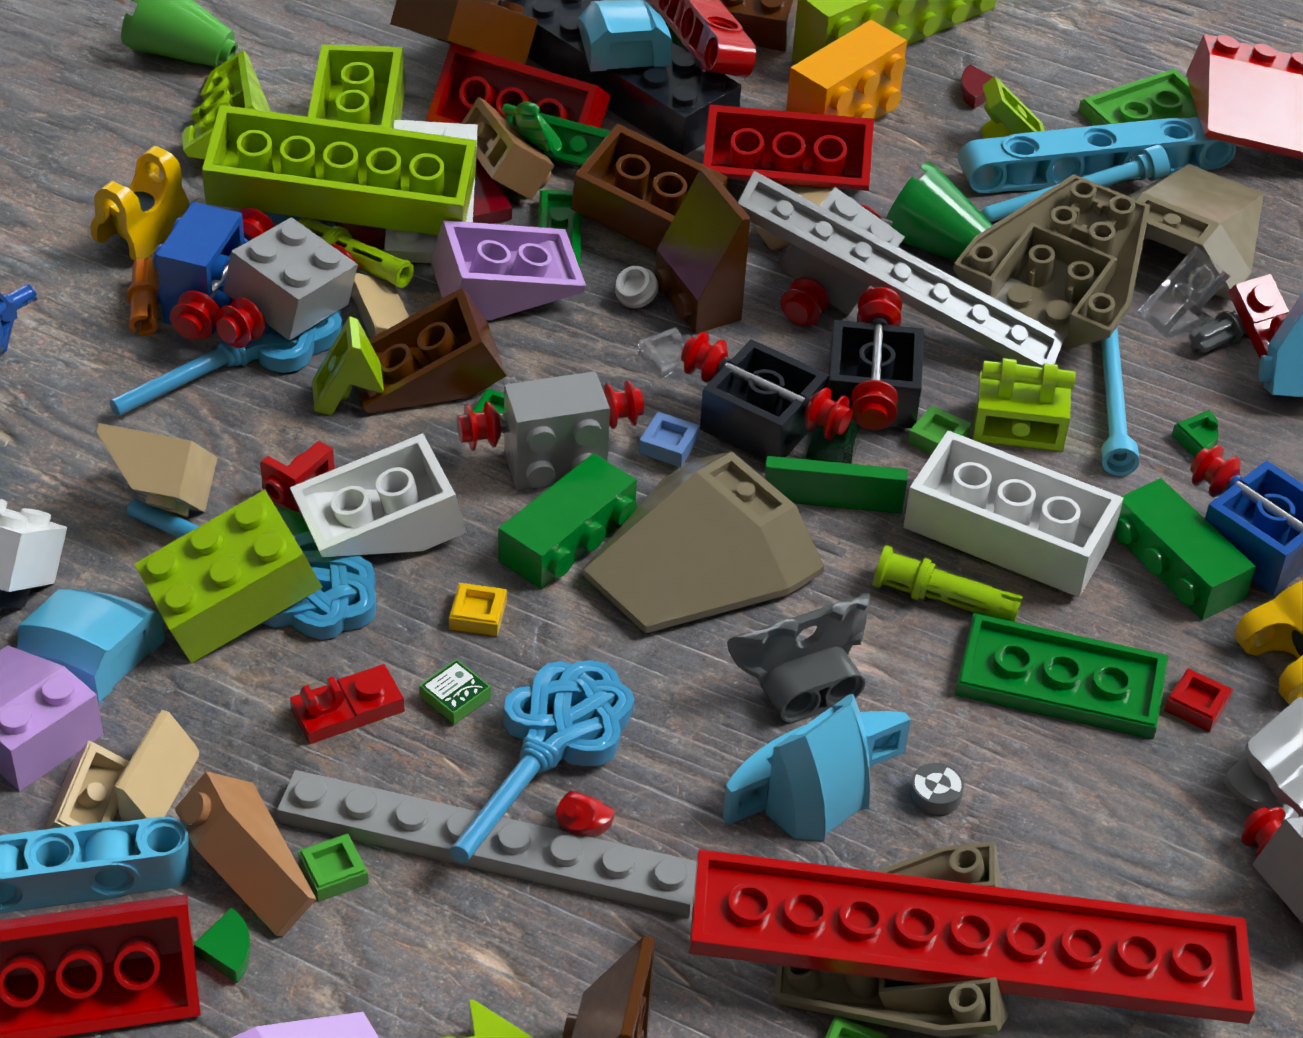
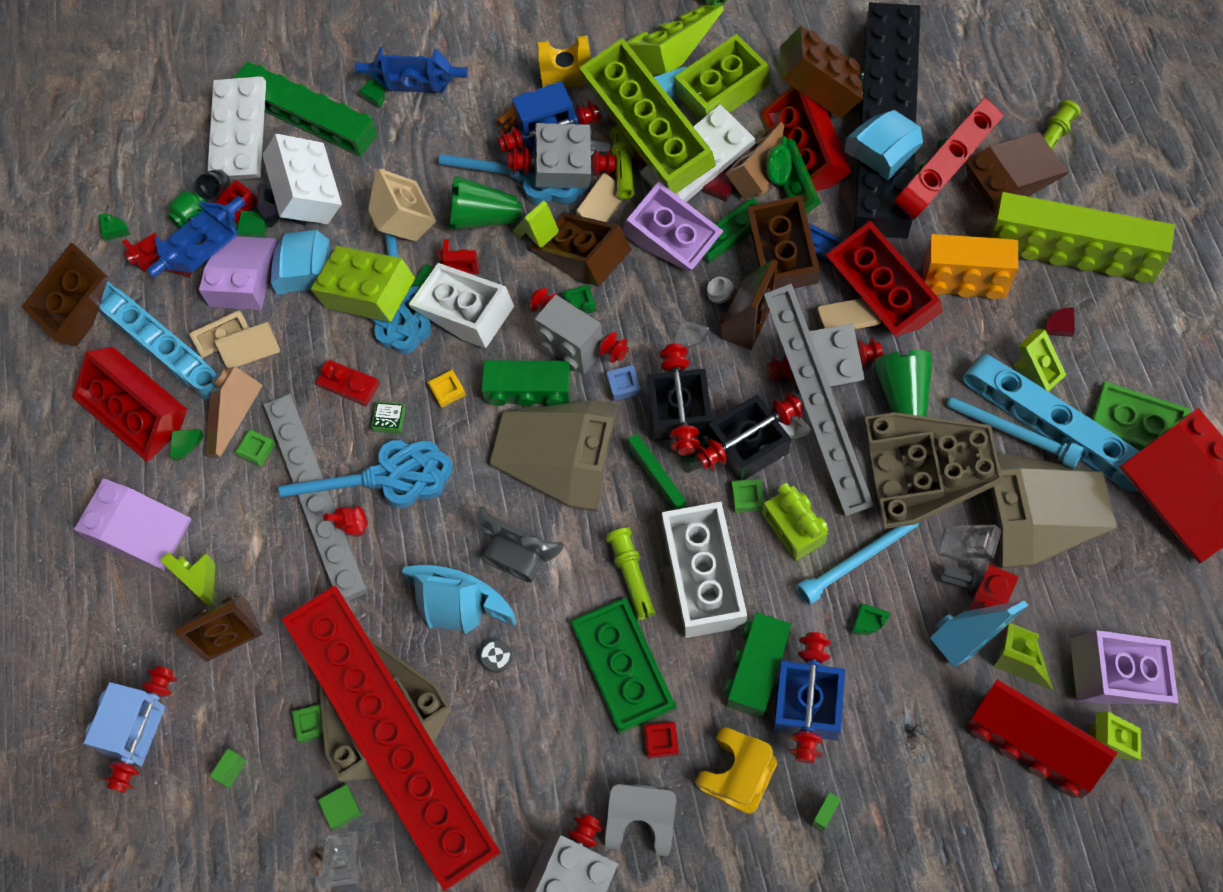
camera: 60 degrees right, 20 degrees up
none -> green cone [449,176,522,231]

